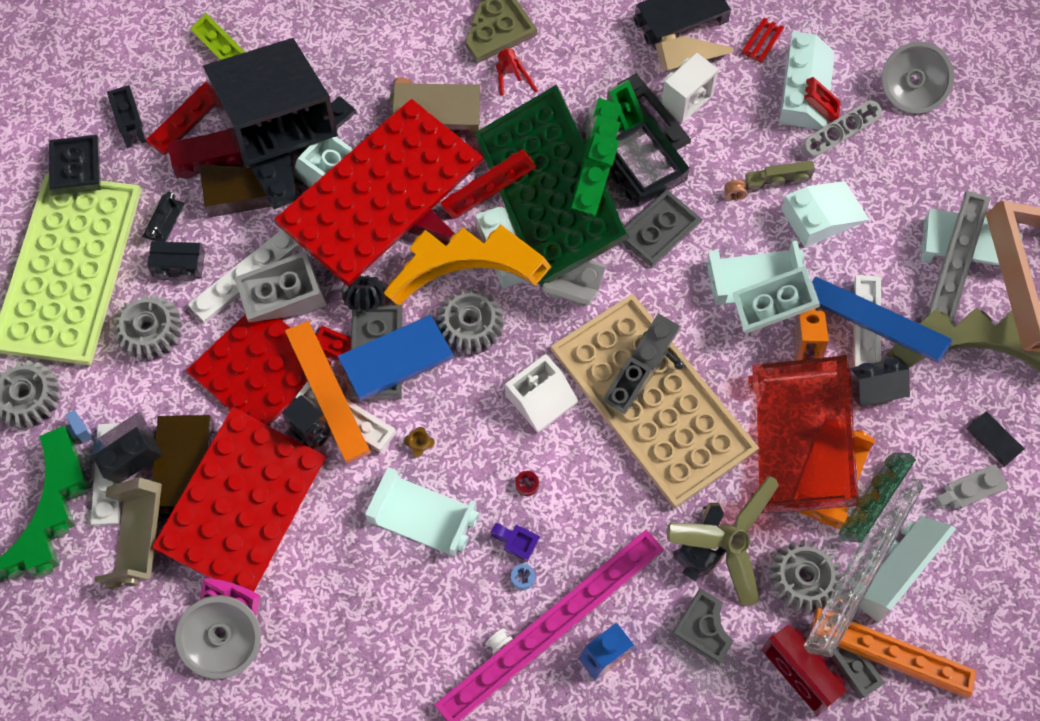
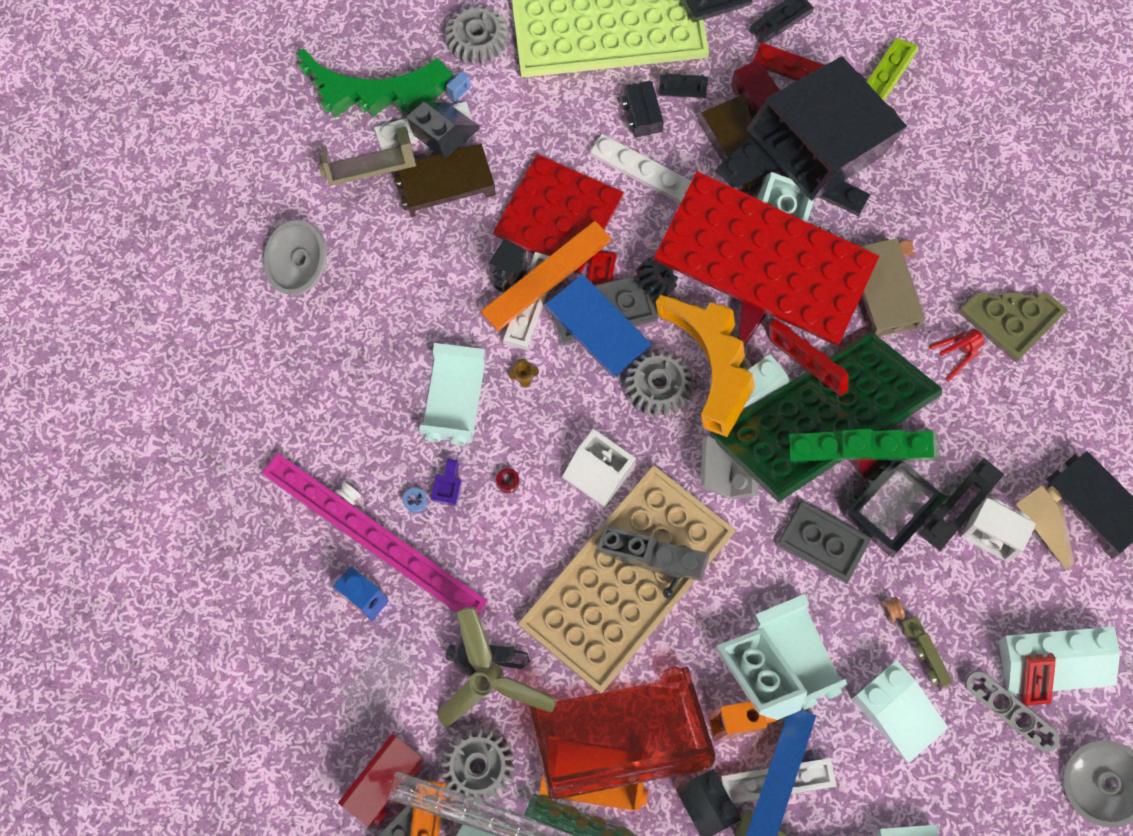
camera: 75 degrees right, 5 degrees up
light grey gear [112,293,183,361] -> none
red plate [152,407,326,592] -> none
dark pink slope [200,578,260,616] -> none
light grey slope [235,251,327,322] -> none
green slope [607,80,645,131] -> none
dark grey tile [671,588,734,666] -> none
red tile [742,17,784,63] -> none

